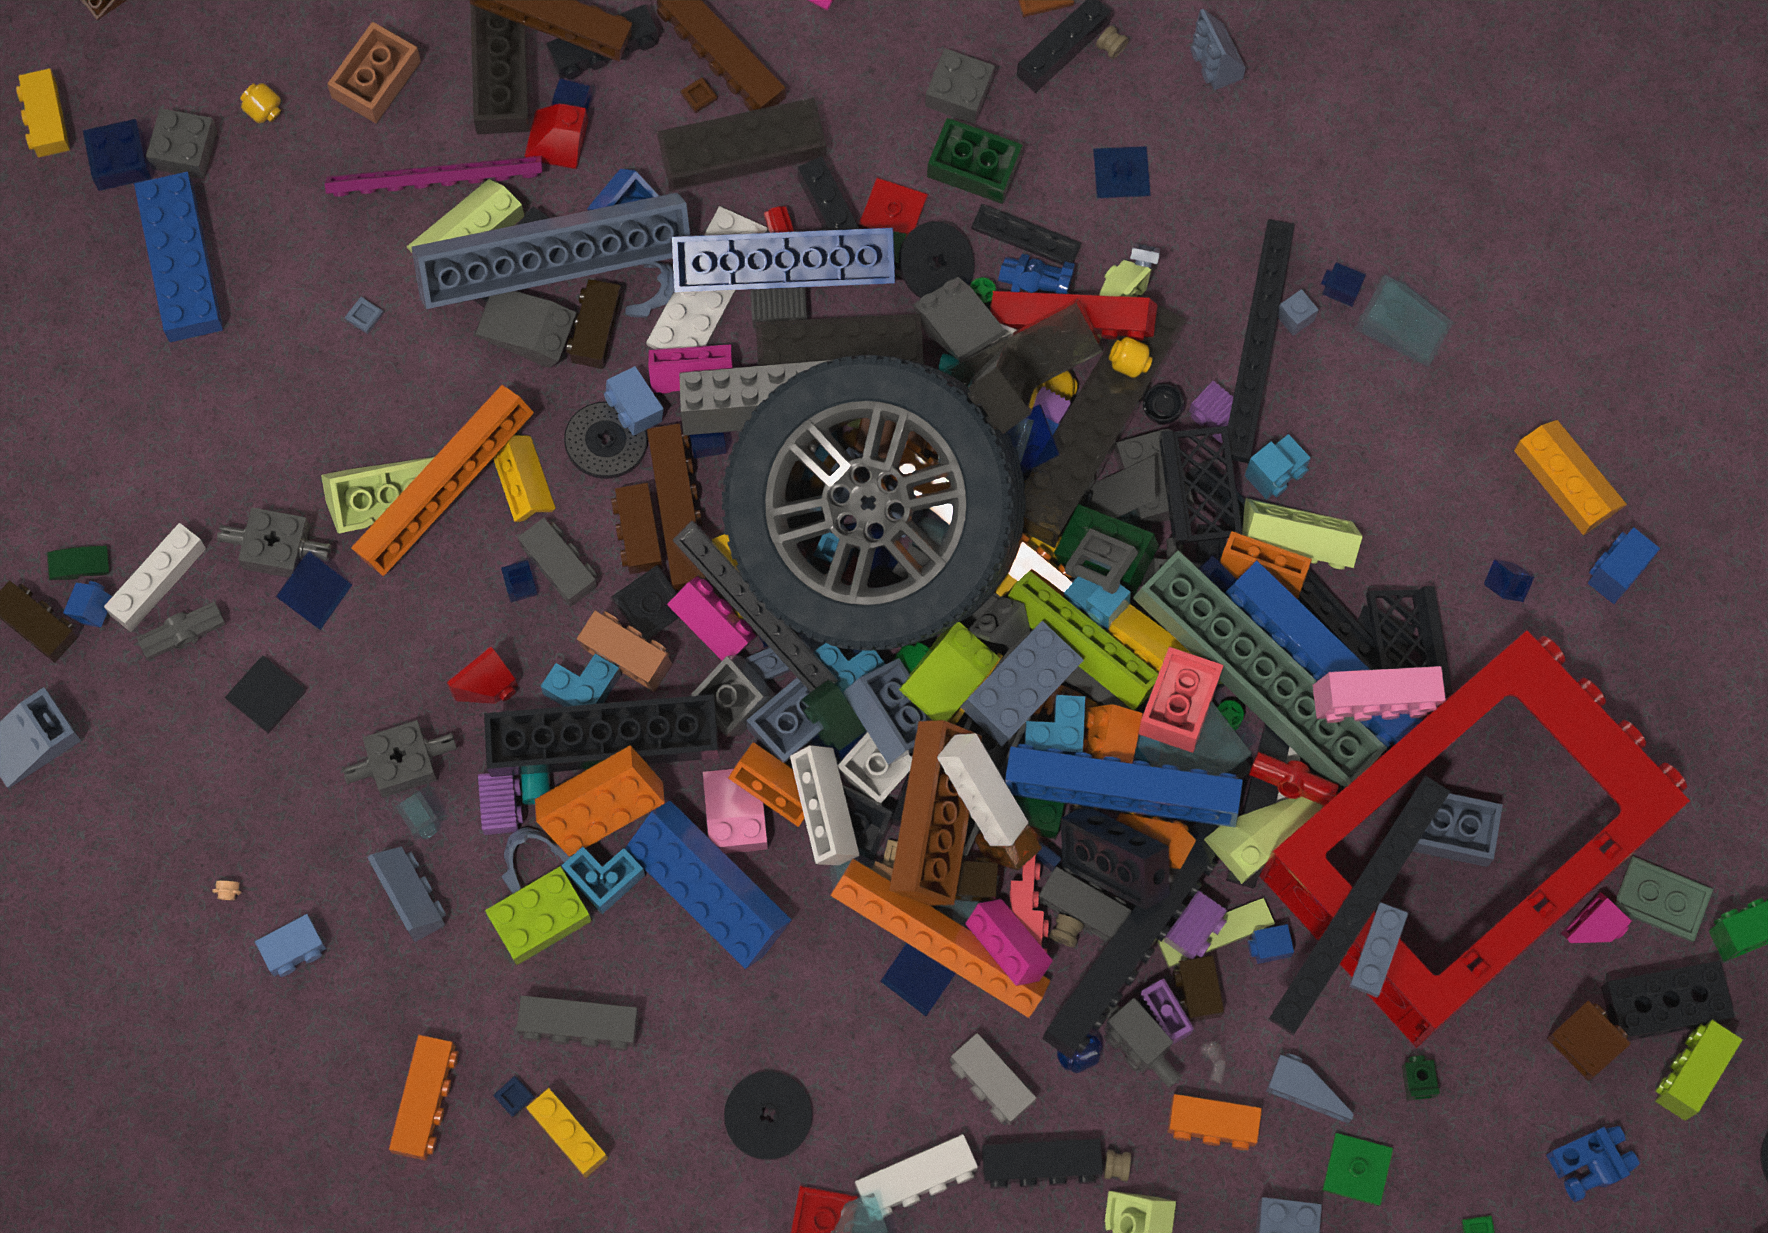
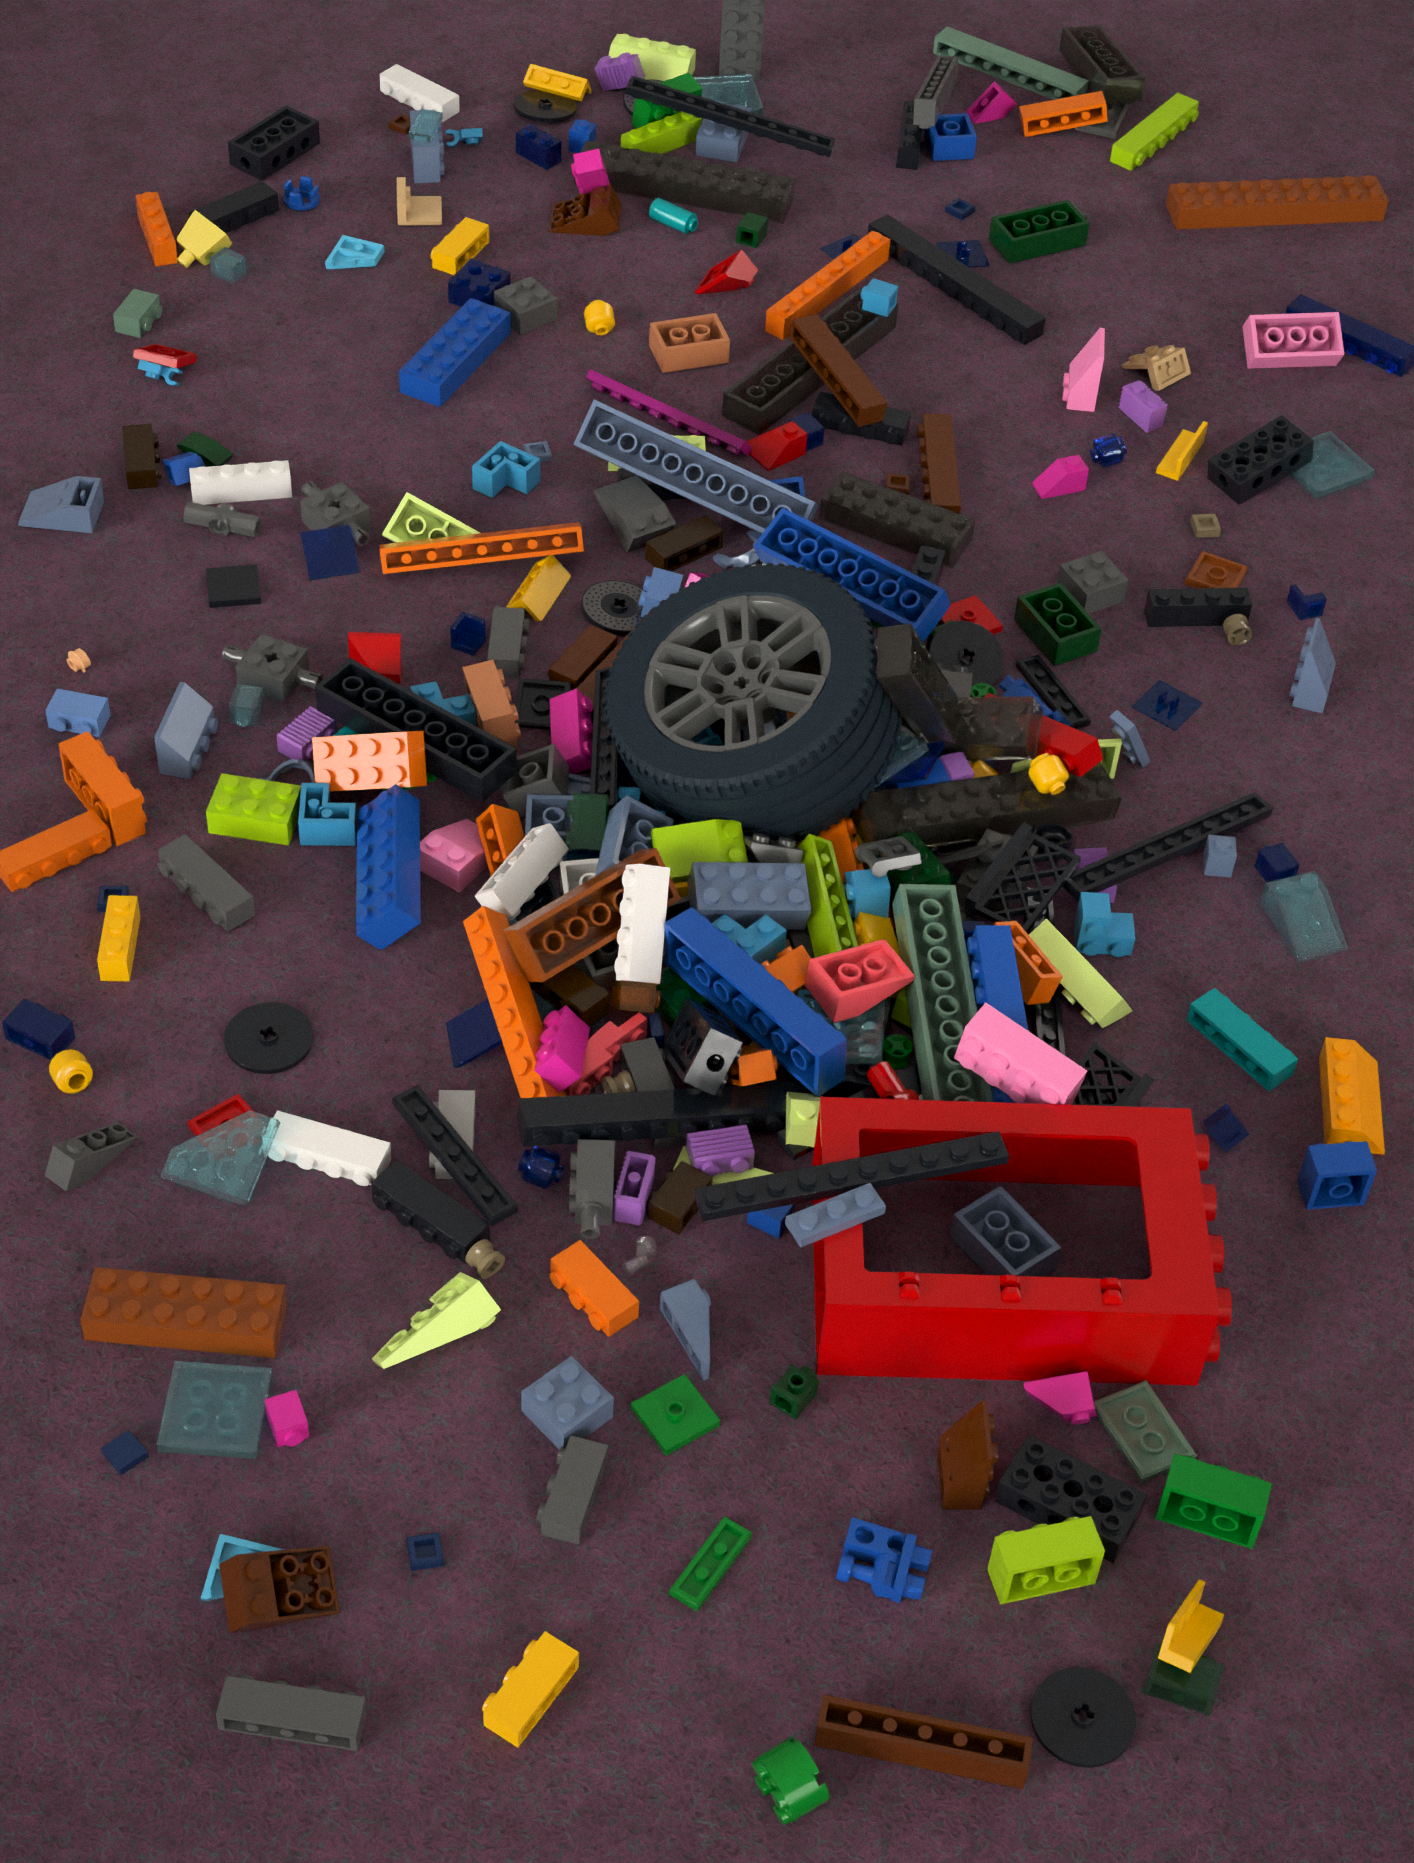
camera: 40 degrees right, 25 degrees down
none -> orange brick [58,731,147,847]
none -> black tile [392,1085,518,1226]
none -> dark azure brick [472,441,540,498]
none -> teal brick [1186,988,1298,1092]

